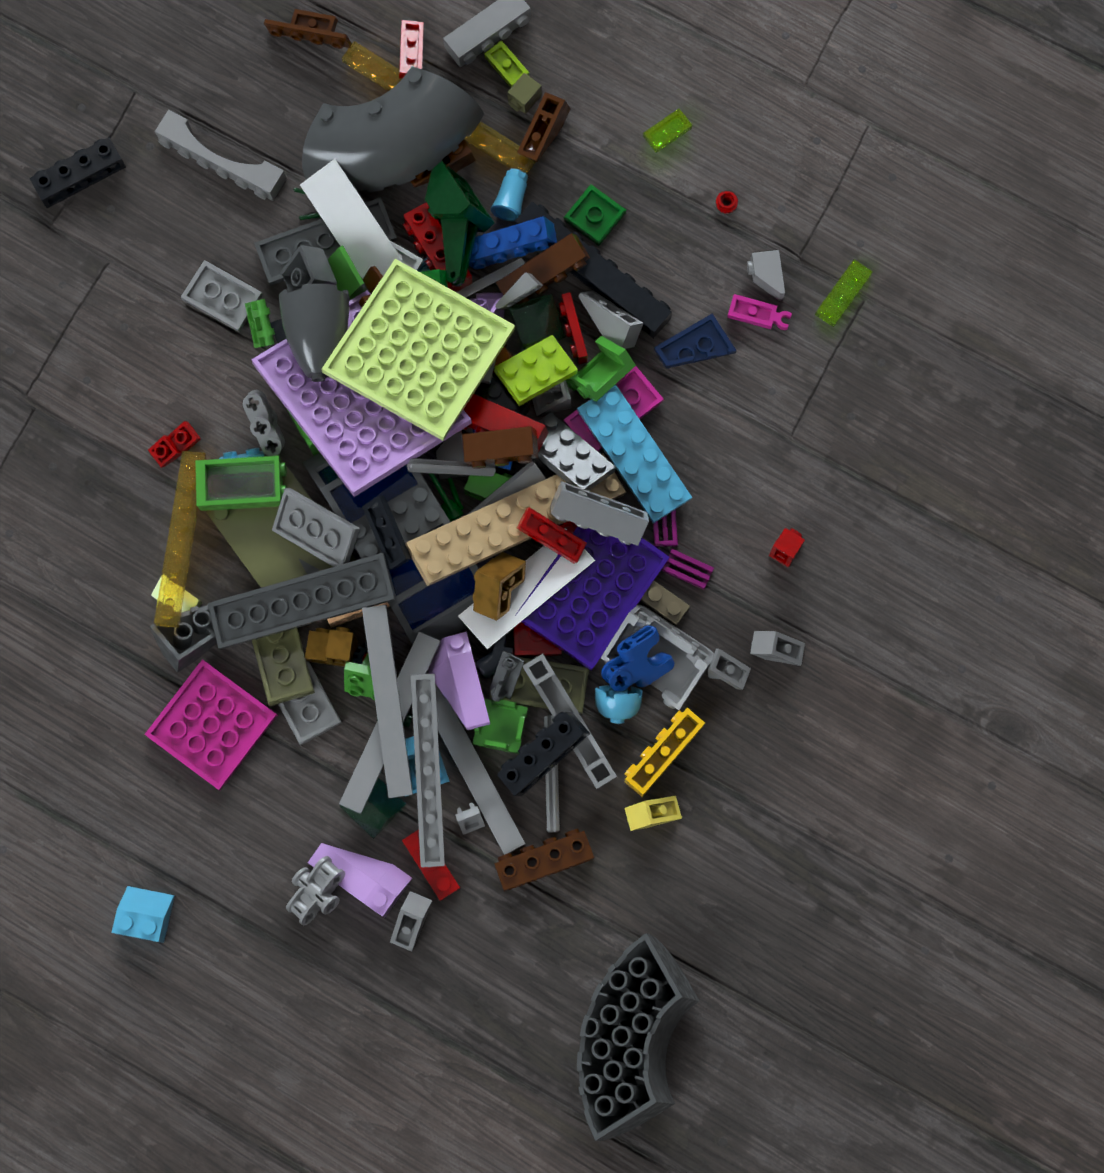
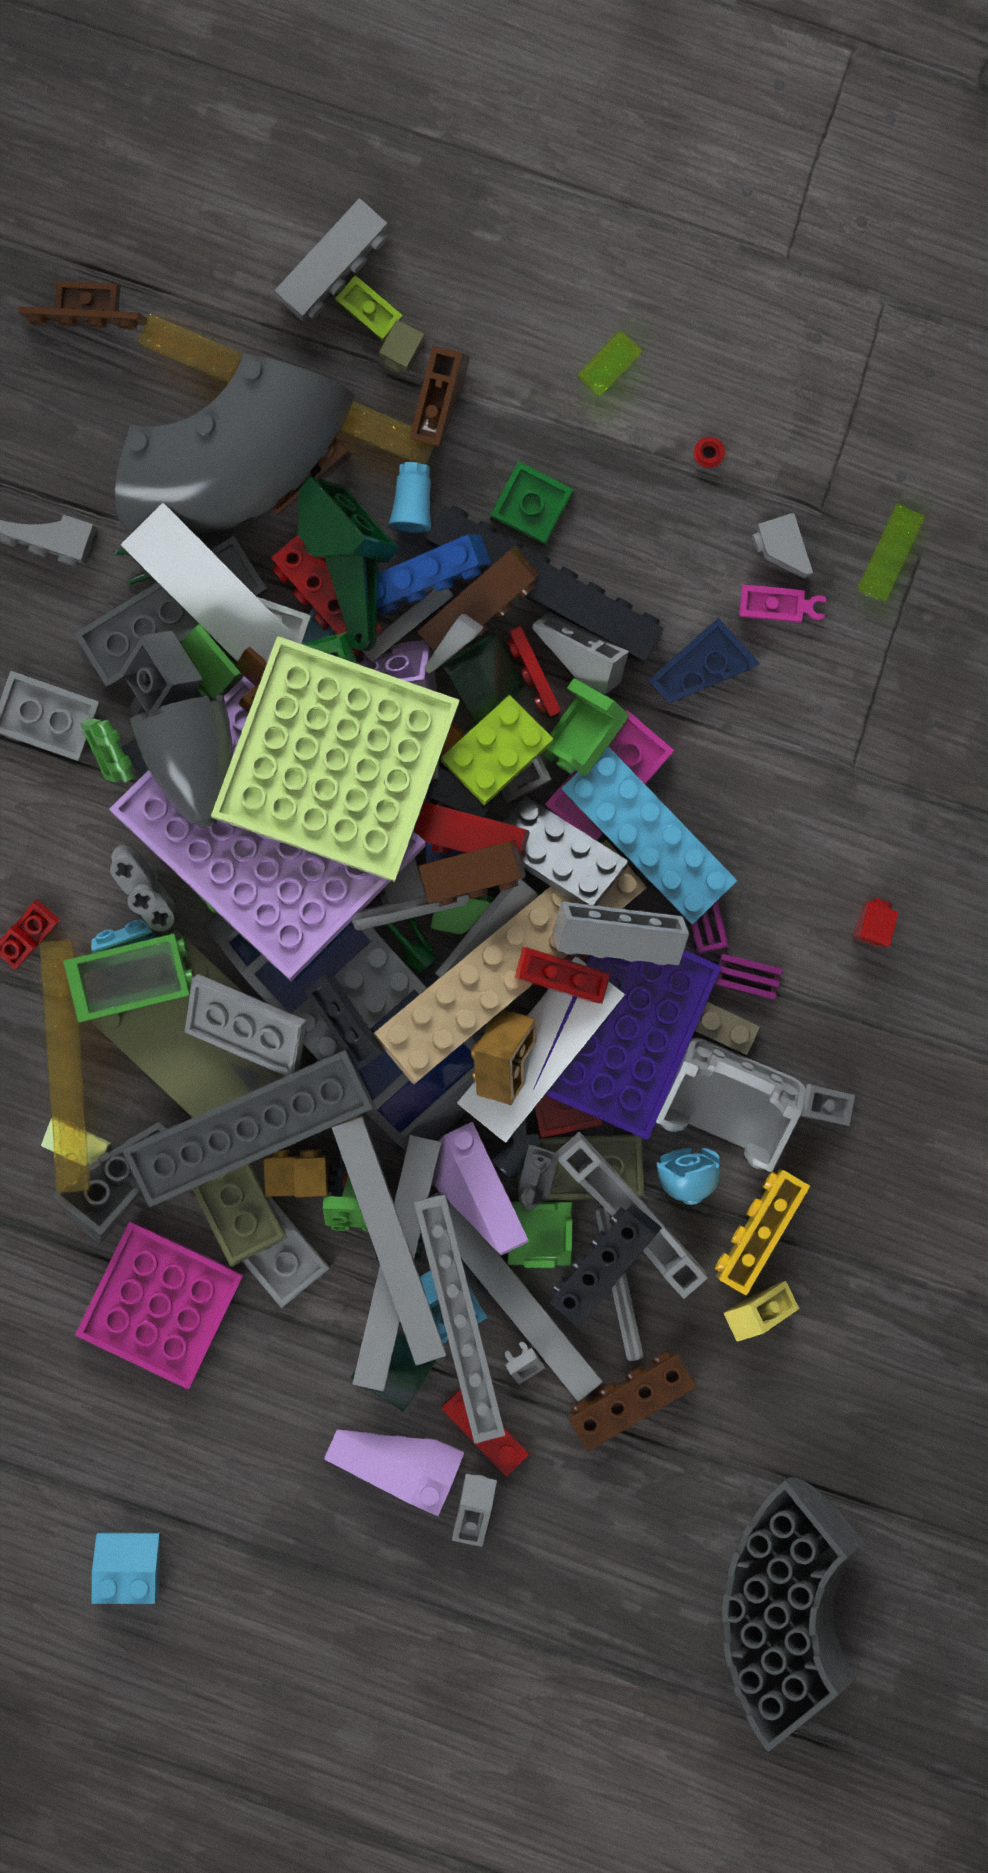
camera: 15 degrees left, 10 degrees up
light grey axle [286,856,345,926] -> none
plate [399,20,424,79] -> none
blue piece [601,625,674,692] -> none
light grey slope [750,631,805,666] -> none

